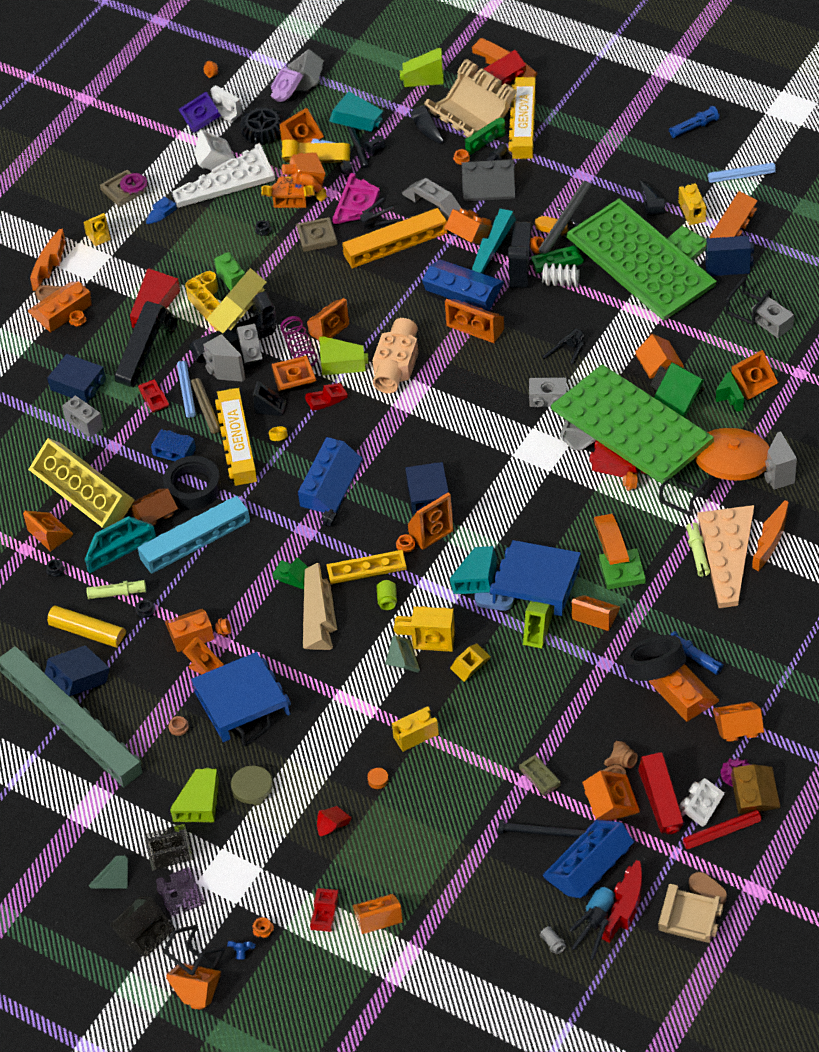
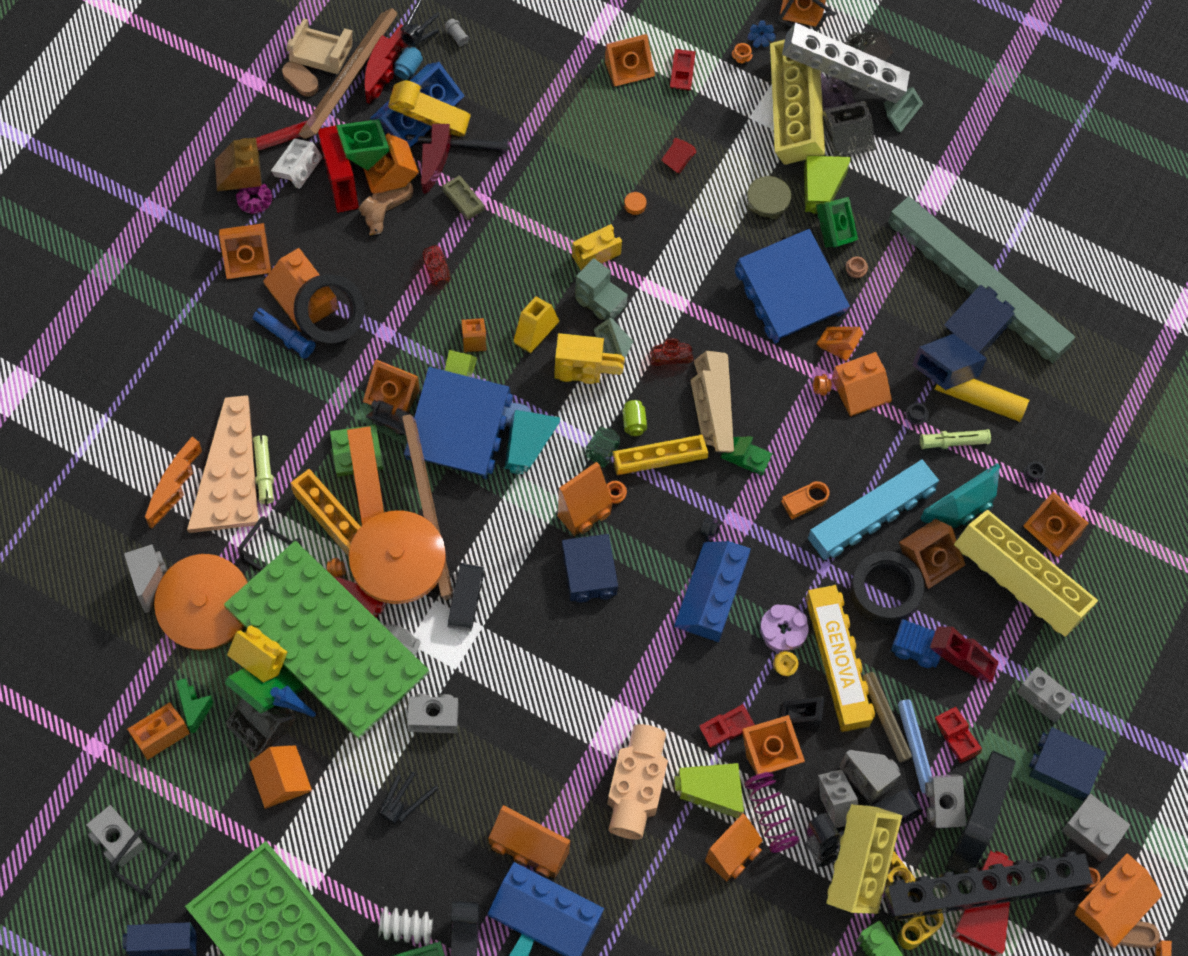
camera: 170 degrees right, 15 degrees up
none -> yellow brick [227,625,288,682]
none -> blue piece [270,685,316,717]
none -> light orange brick [290,469,360,557]
none -> medium nougat tile [299,8,397,139]
none -> green slope [336,119,389,171]
none -> orange dish [349,511,446,604]
none -> black hinge [366,400,414,435]
none -> yellow beam [388,80,471,137]
none -> medium nougat tile [402,414,453,600]
none -> dark red slope [421,124,451,193]
none -> clear red piece [422,245,451,287]
none -> black beam [447,563,485,632]
none -> orange slope [461,318,486,352]
none -> sand green brick [575,258,628,320]
none -> clear green brick [585,425,620,467]
none -> clear red piece [650,338,693,366]
none -> lavender plate [760,604,808,652]
none -> light yellow brick [770,39,825,165]
none -> orange piece [781,481,829,520]
none -> light grey brick [782,23,910,103]
none -> green slope [816,197,858,248]
none -> black brick [884,852,1093,922]
none -> dark blue brick [912,334,987,390]
none -> light grey brick [925,774,966,828]
none -> dark red slope [930,626,999,683]
none -> light grey slope [1061,793,1130,862]

